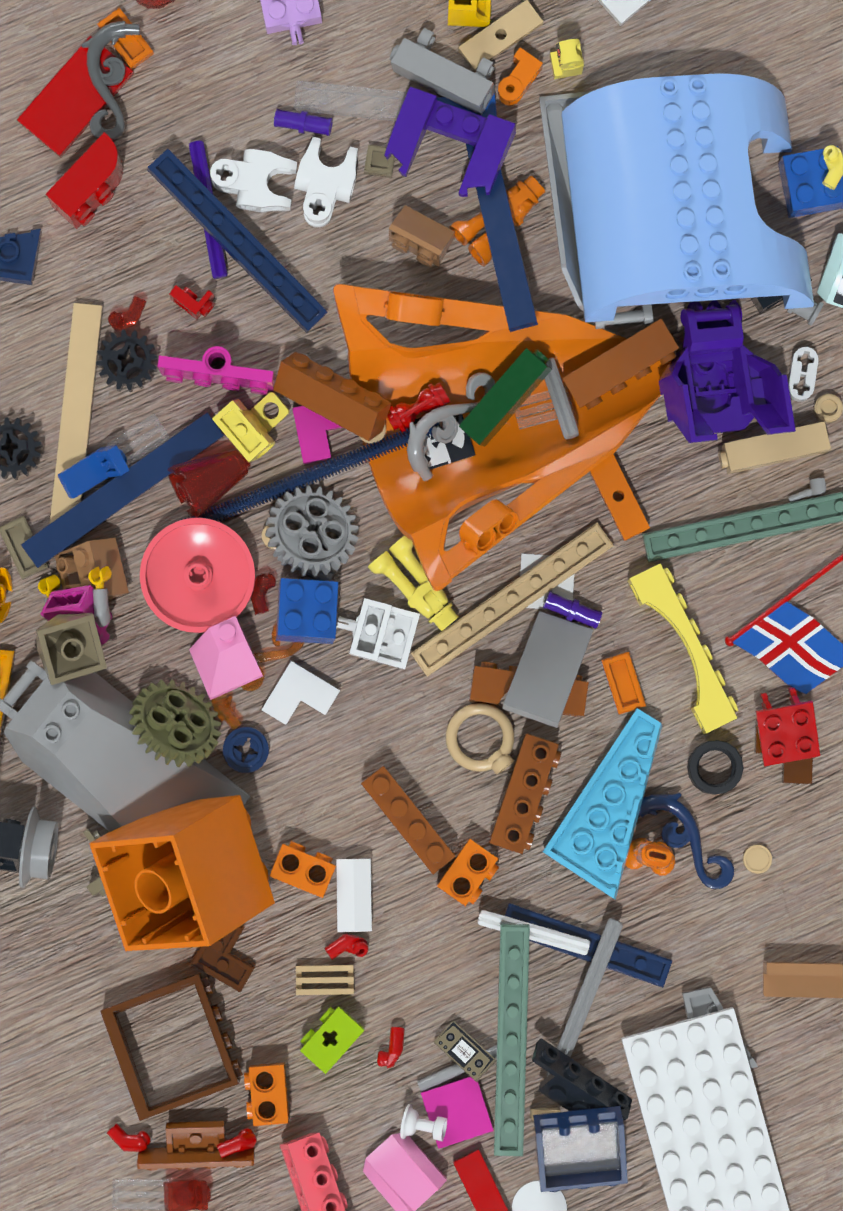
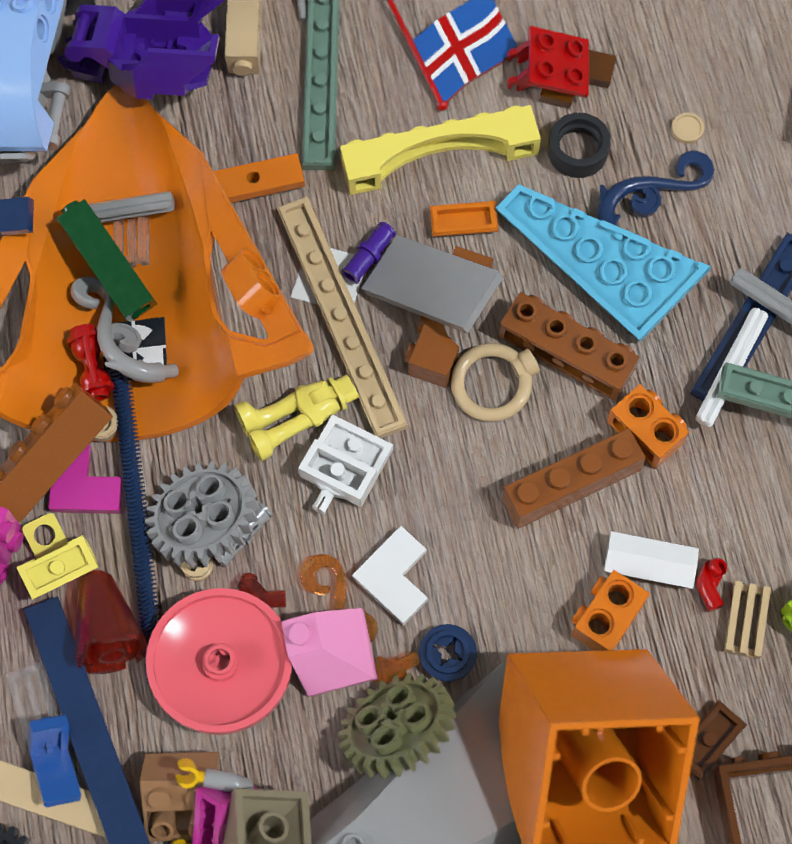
camera: 70 degrees left, 15 degrees down
blue brick [276,578,338,644] -> none
dark orange brick [562,319,679,410] -> none
orange piece [625,838,675,876] -> none

